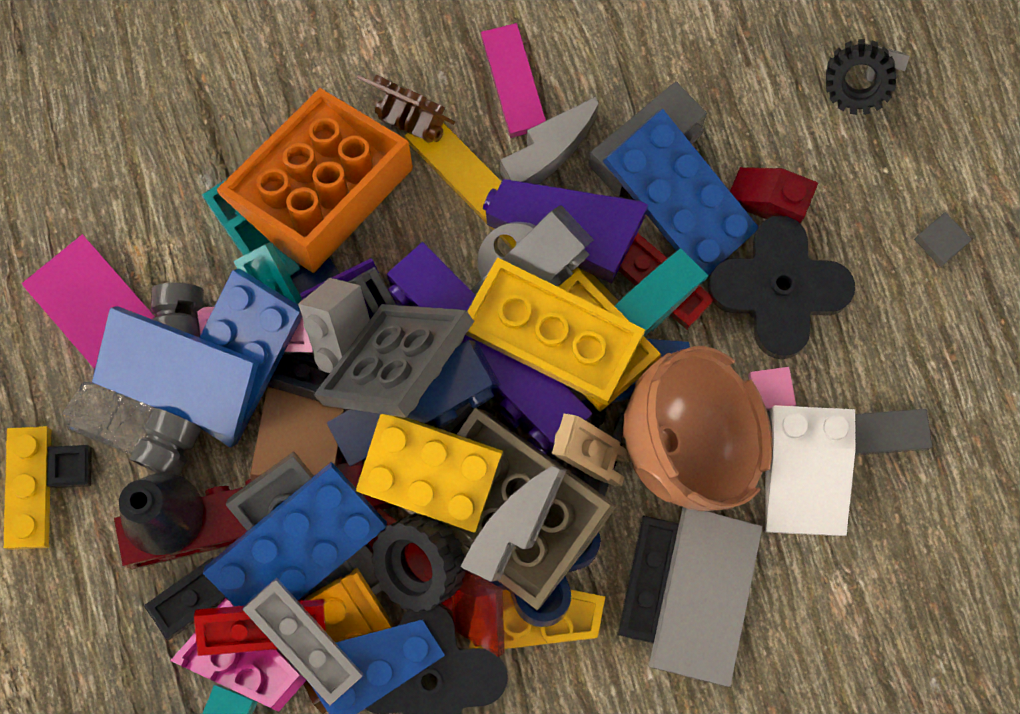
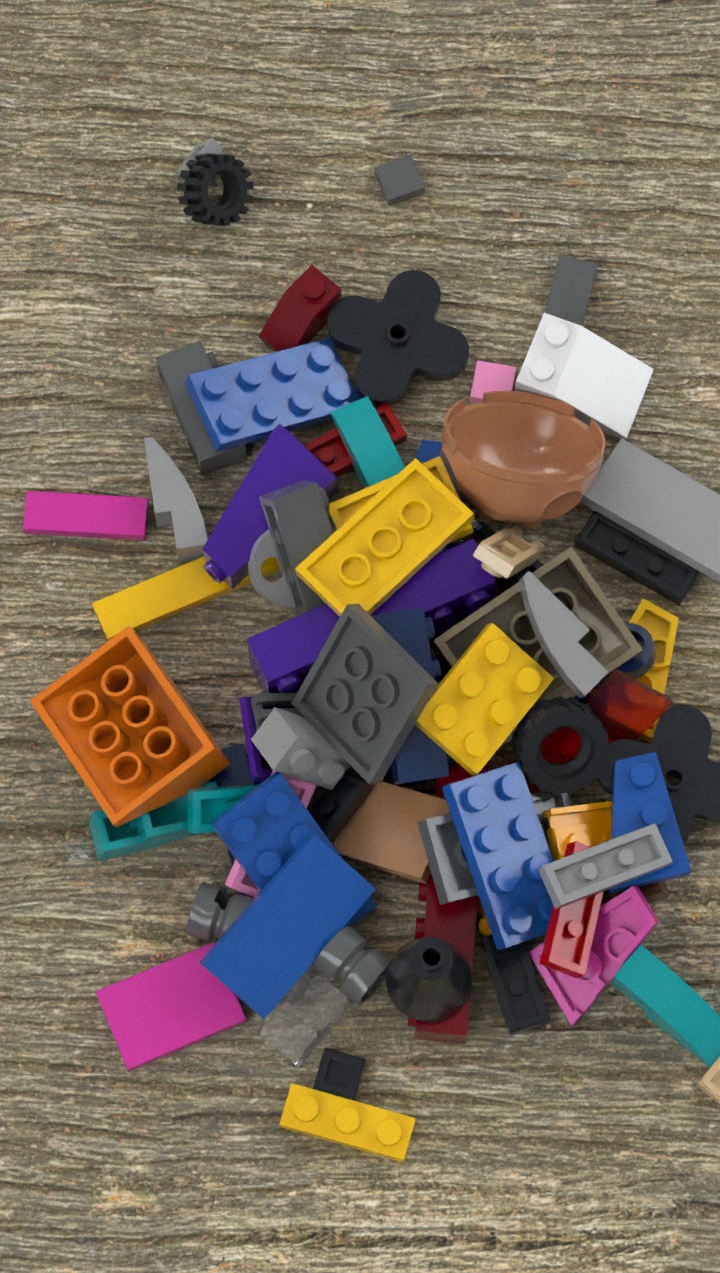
camera: 70 degrees left, 5 degrees down
reddish brown hinge [357,75,455,143] -> none

